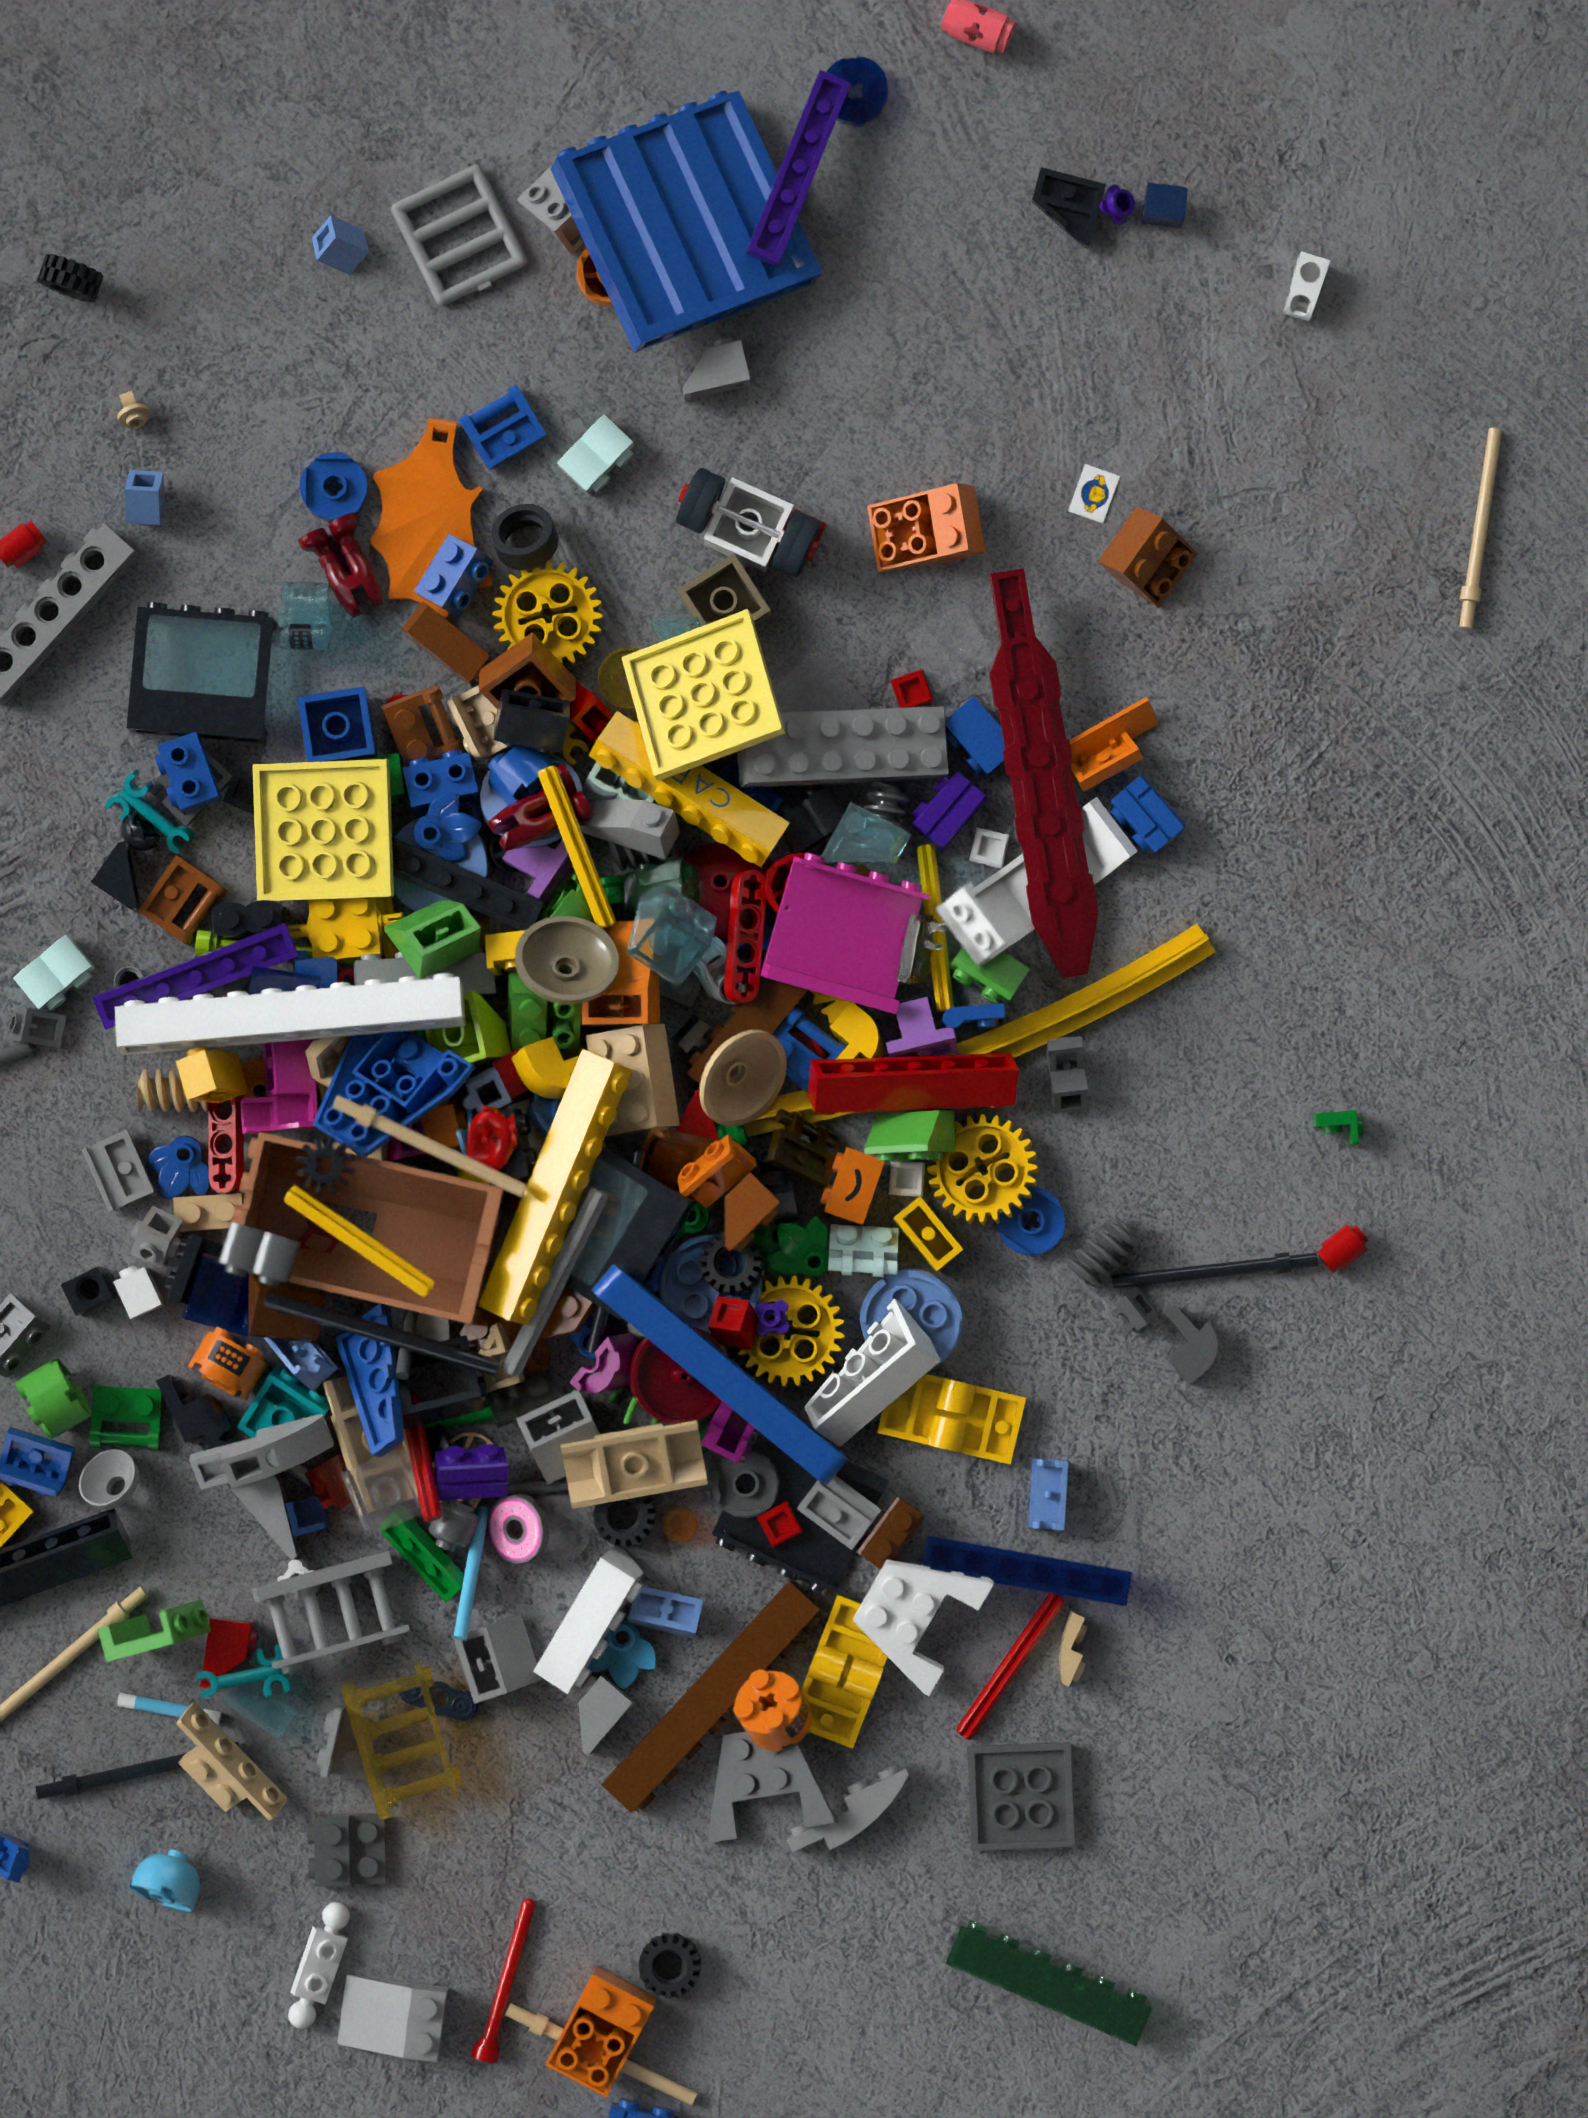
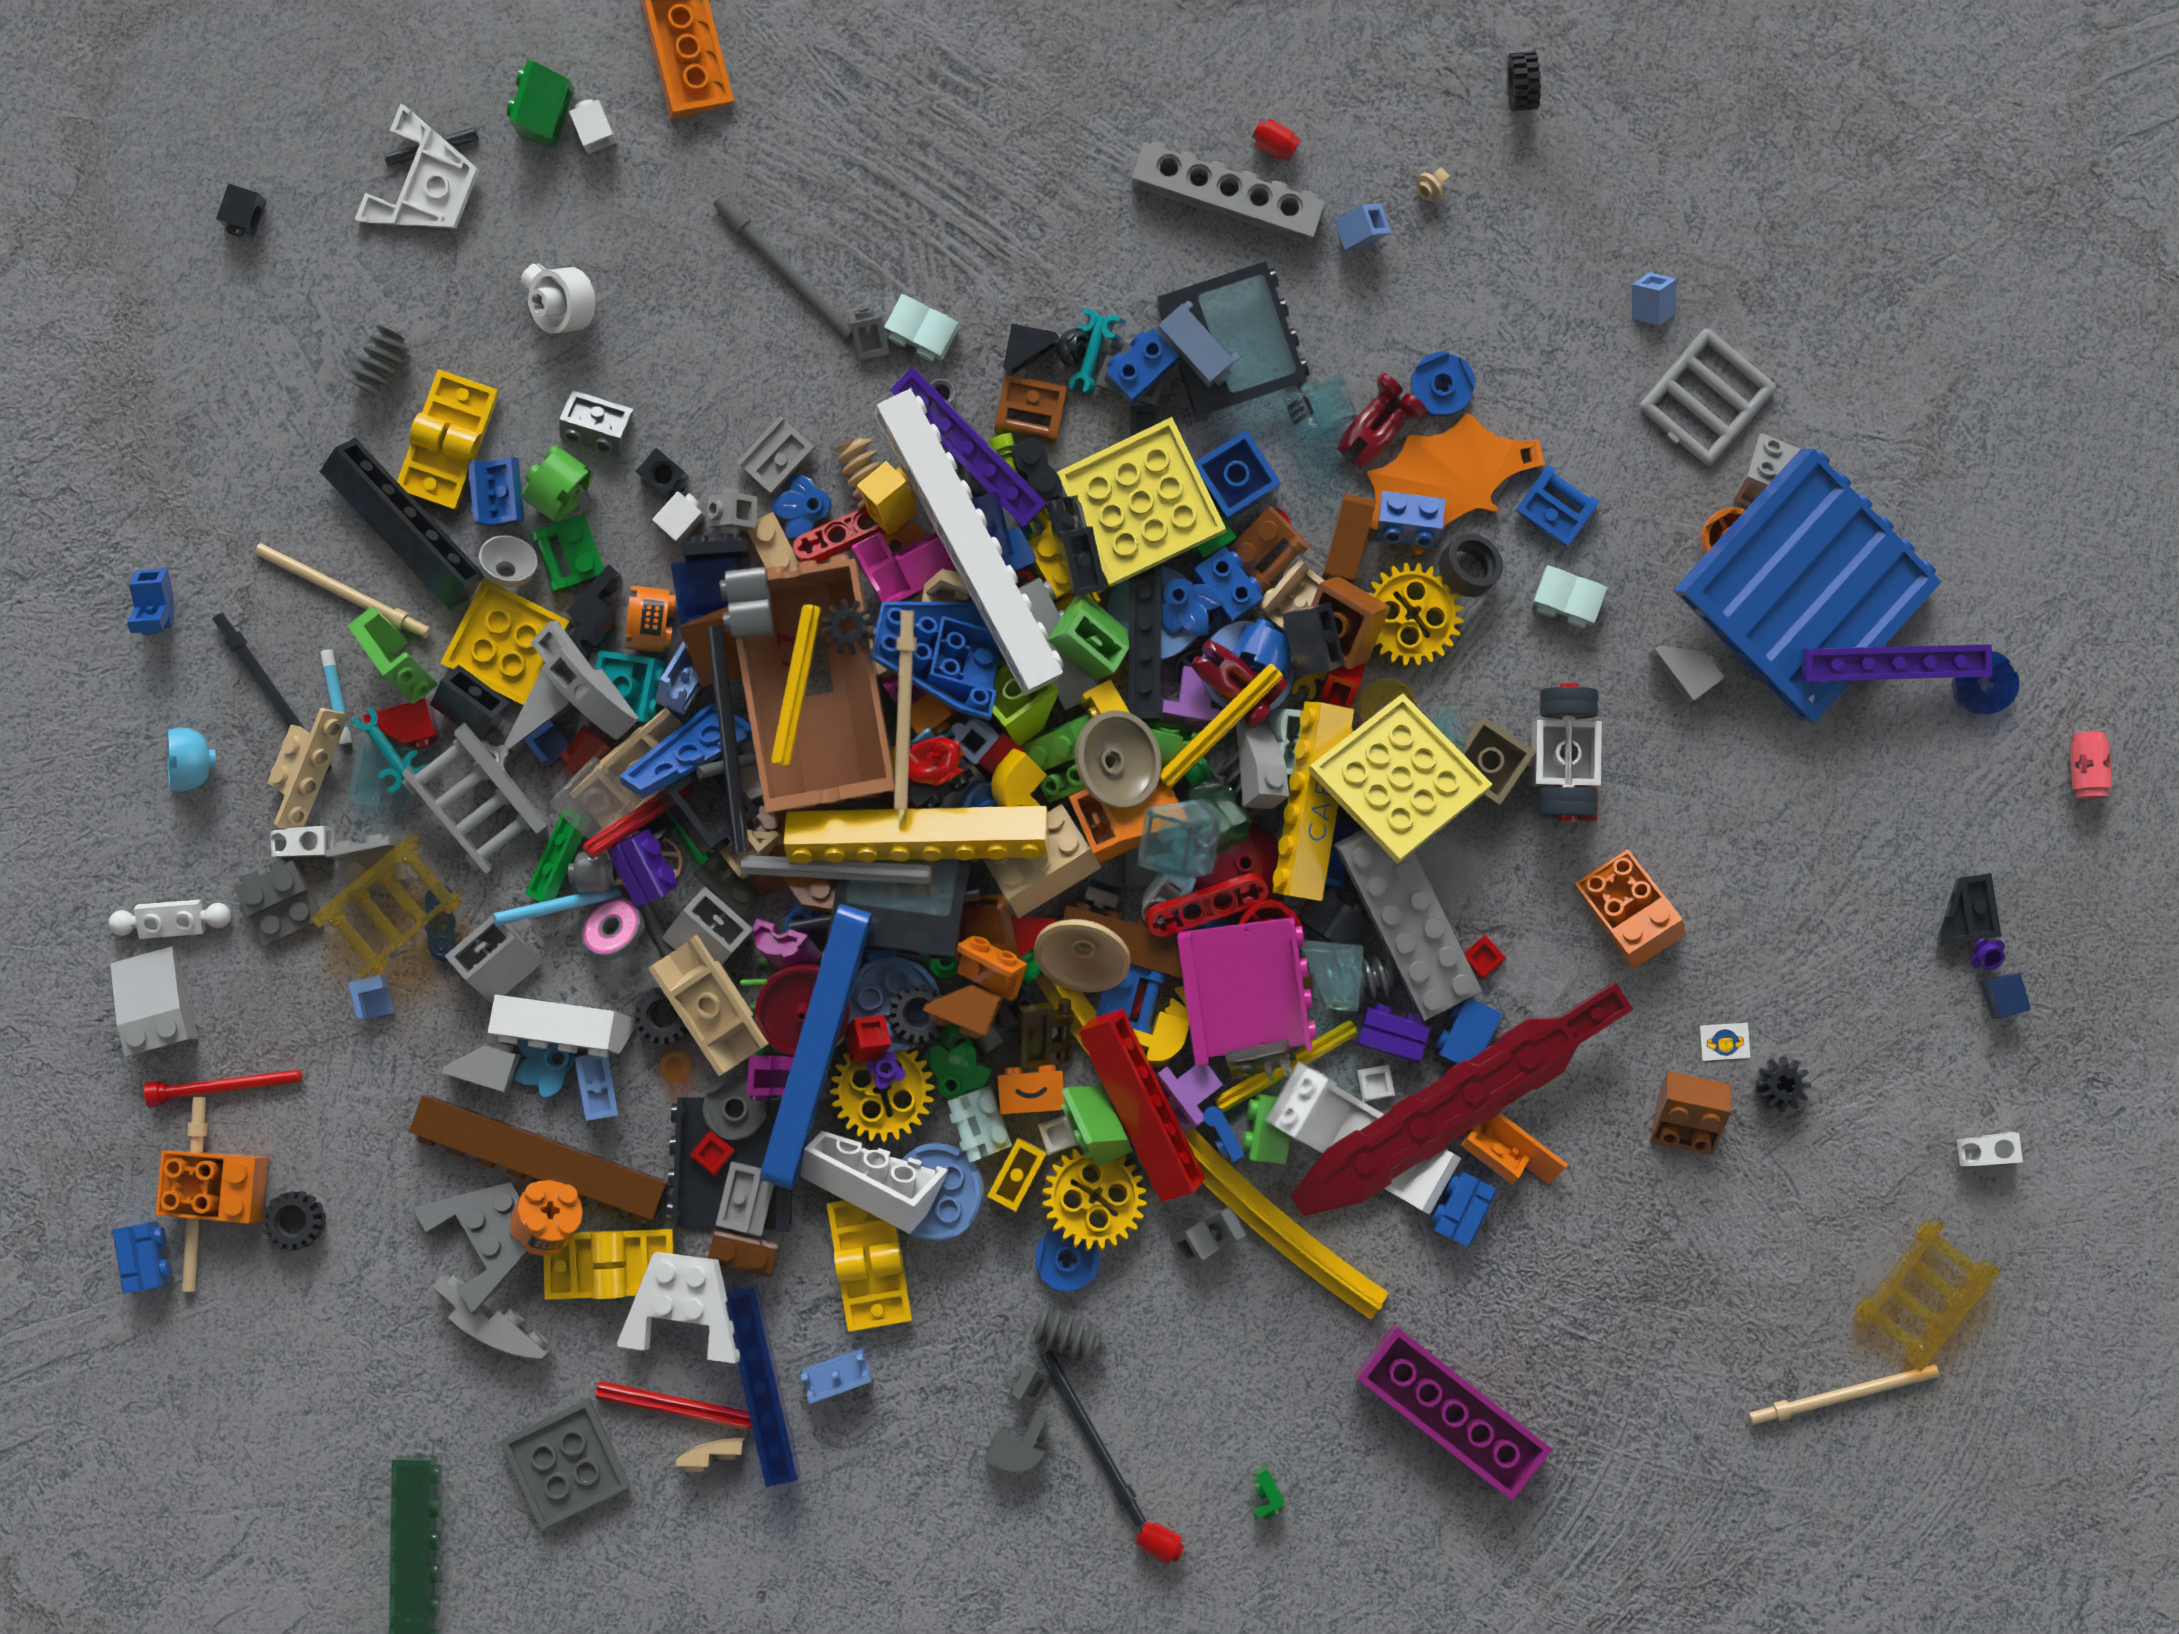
camera: 65 degrees right, 0 degrees up
none -> white leg [270,826,335,857]
none -> medium blue panel [348,975,395,1021]
none -> black brick [430,665,510,742]
none -> yellow plate [440,578,571,705]
none -> black plate [1046,495,1106,597]
none -> sand blue brick [1158,301,1241,388]
none -> magenta brick [1354,1323,1552,1501]
none -> black gear [1755,1056,1811,1112]
none -> clear yellow fence [1852,1219,2001,1372]

